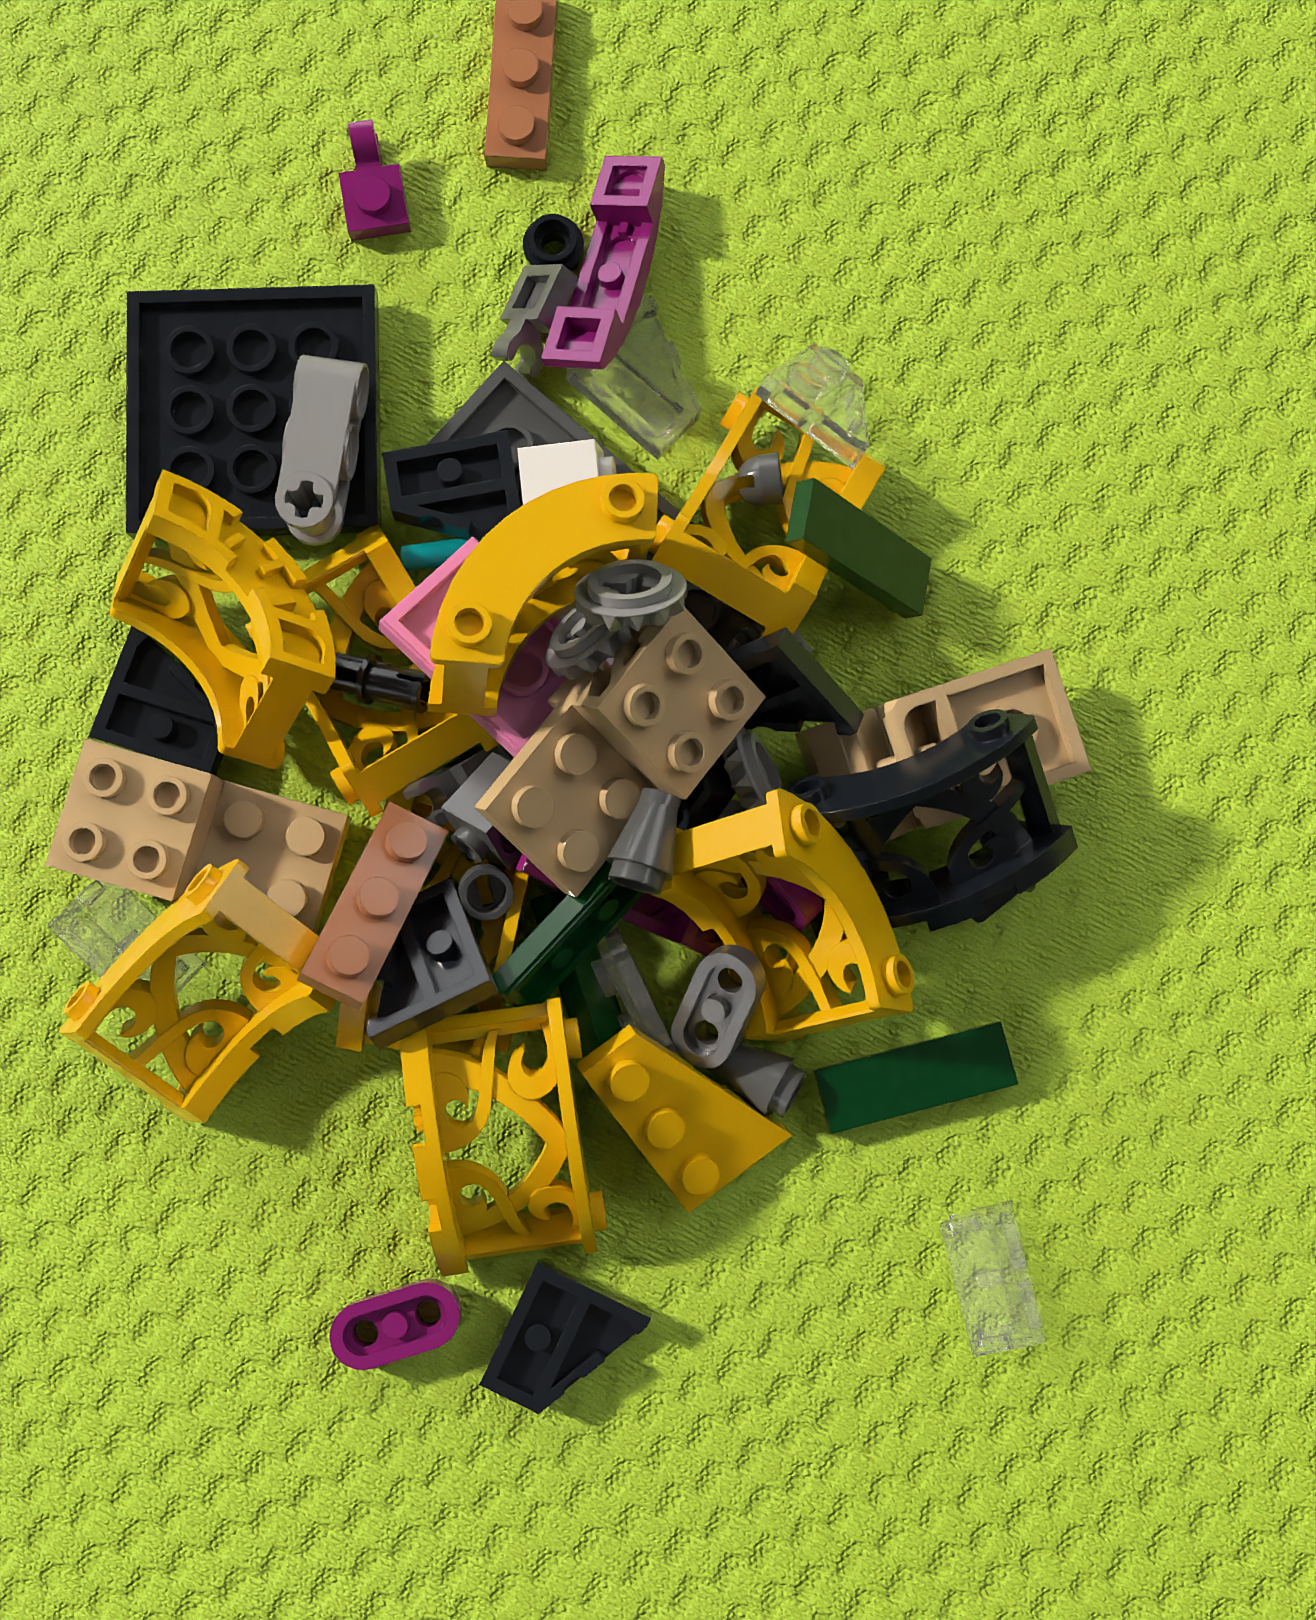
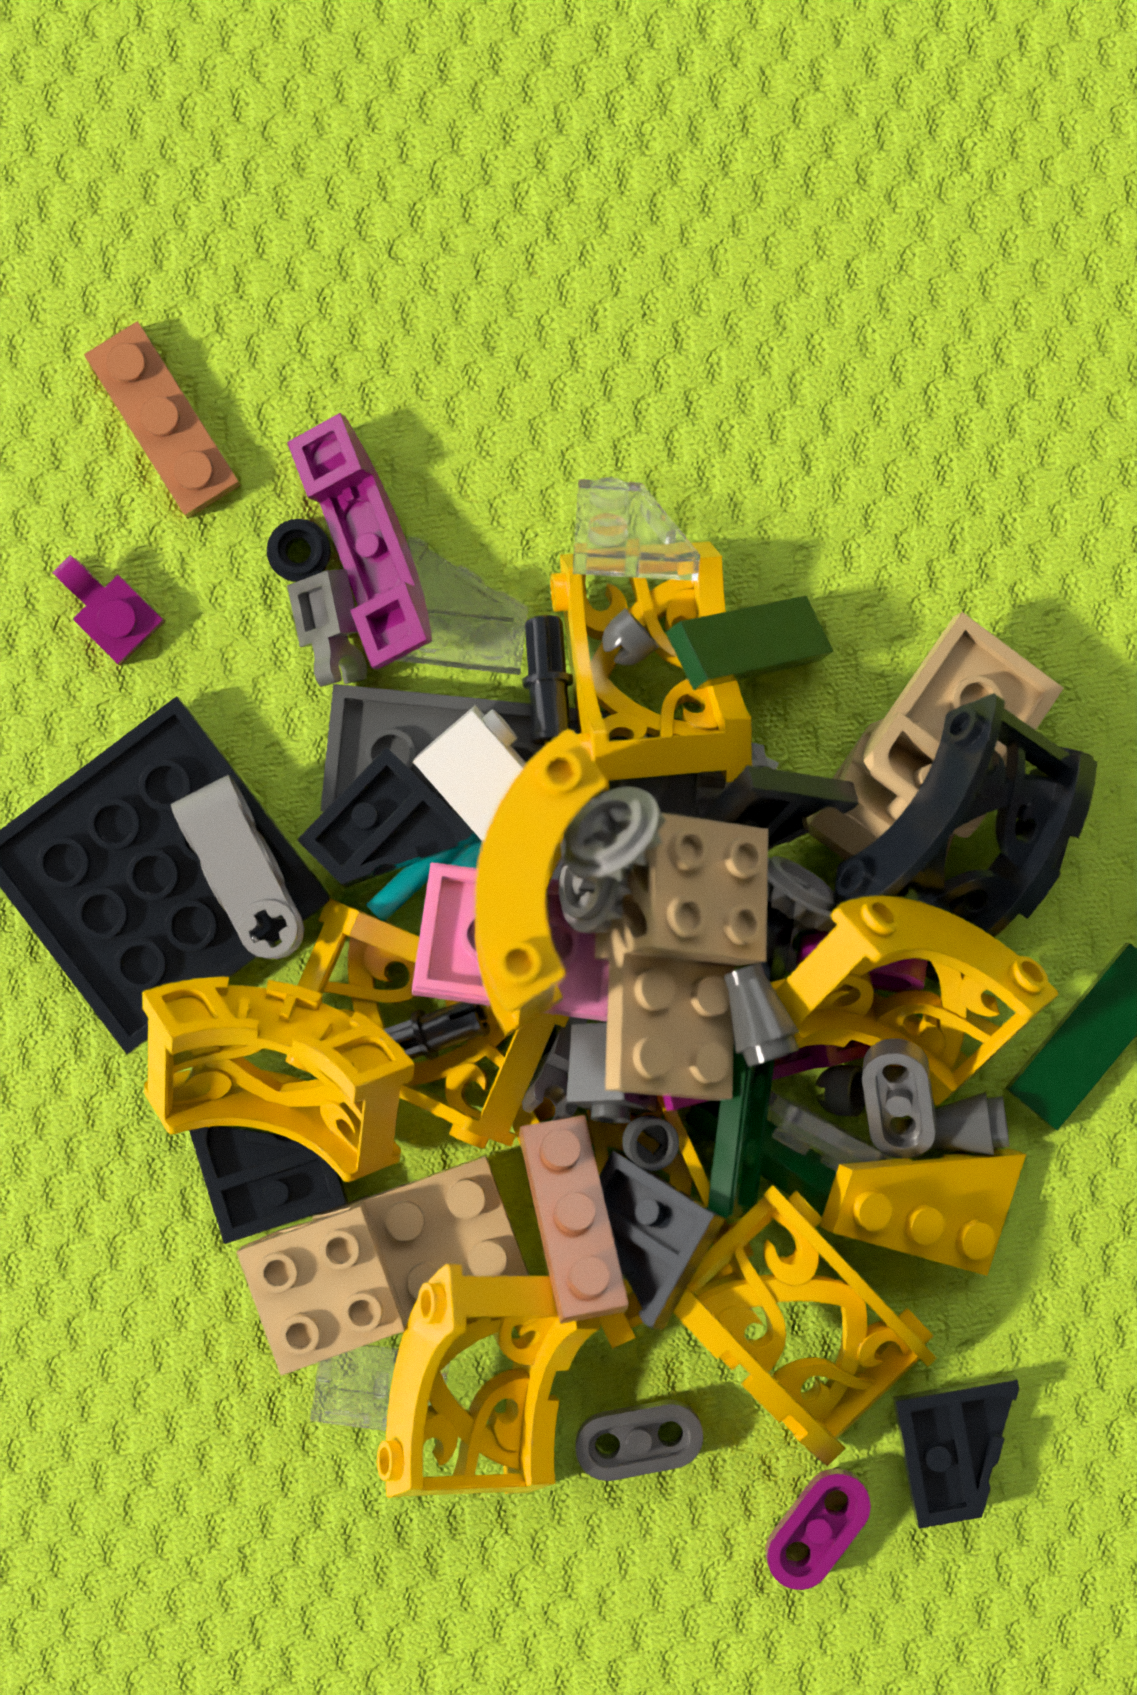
camera: 40 degrees left, 5 degrees up
none -> black axle [522,615,574,745]
none -> flat silver plate [576,1399,703,1481]
none -> dark grey hinge [815,1065,865,1117]

